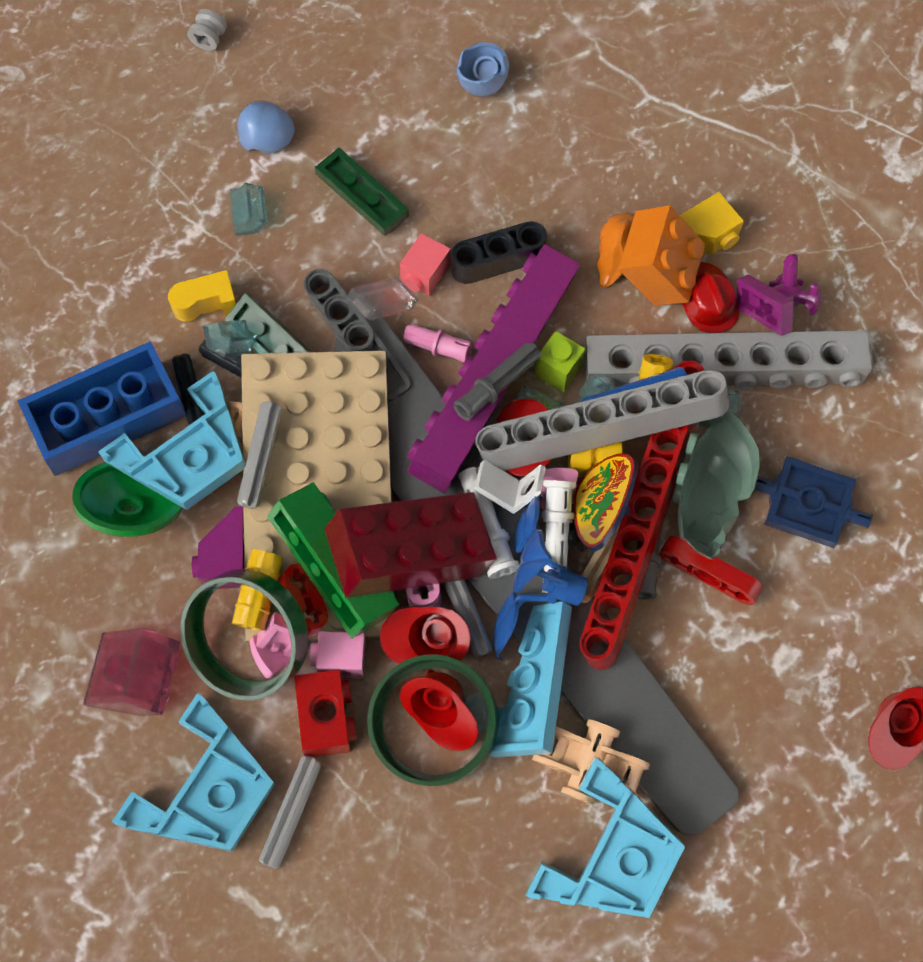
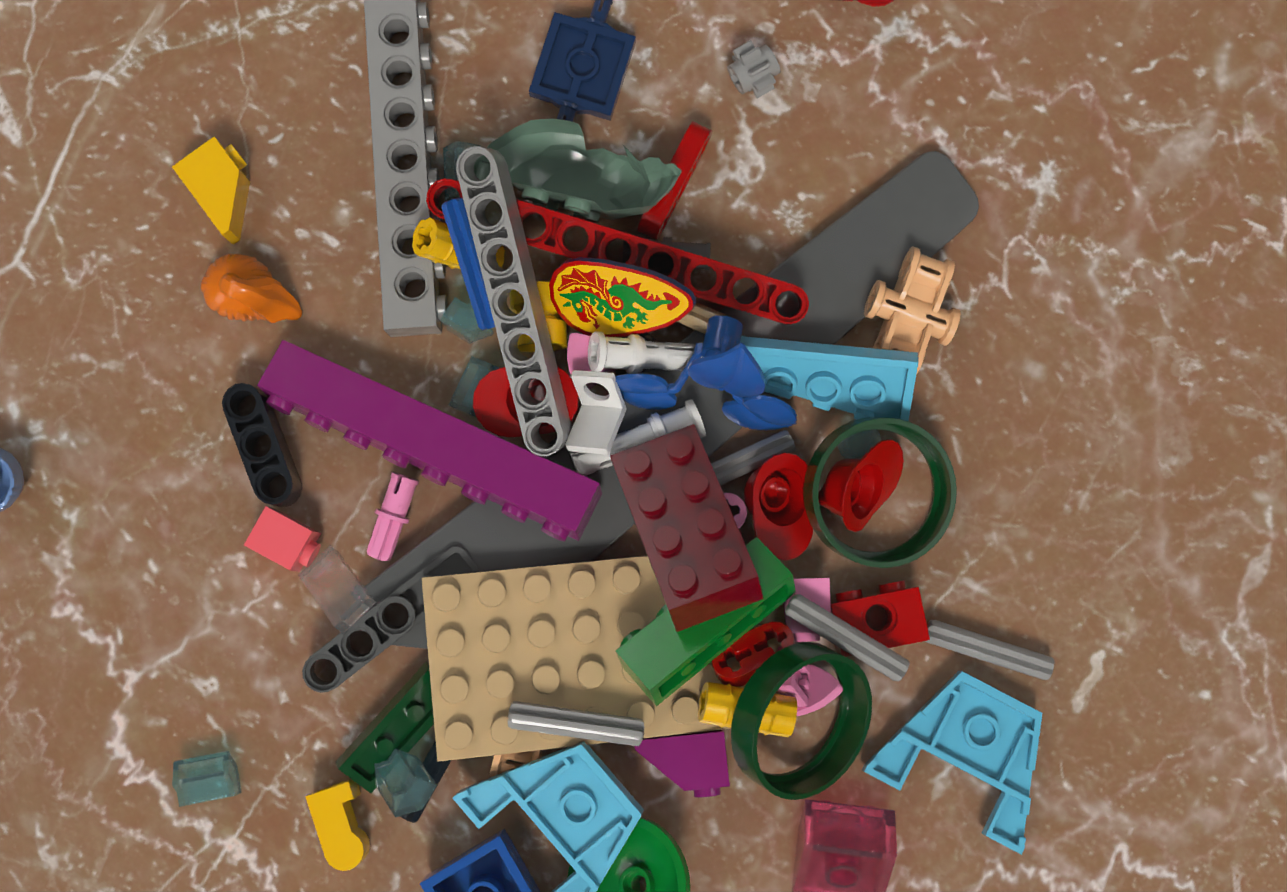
camera: 90 degrees left, 15 degrees up
black axle [172,353,205,425] -> none
medium blue hair [237,100,295,154] -> none
dark green plate [315,147,409,236] -> none
dark grey axle [453,343,541,421] -> none
medium azure wing [526,756,685,918] -> none
lime brick [534,331,586,393] -> none
orange brick [618,205,705,306] -> none
red piece [681,262,740,333] -> none
magenta piece [737,254,822,336] -> none
none -> light grey gear [727,40,781,98]
none -> light grey axle [785,594,910,681]

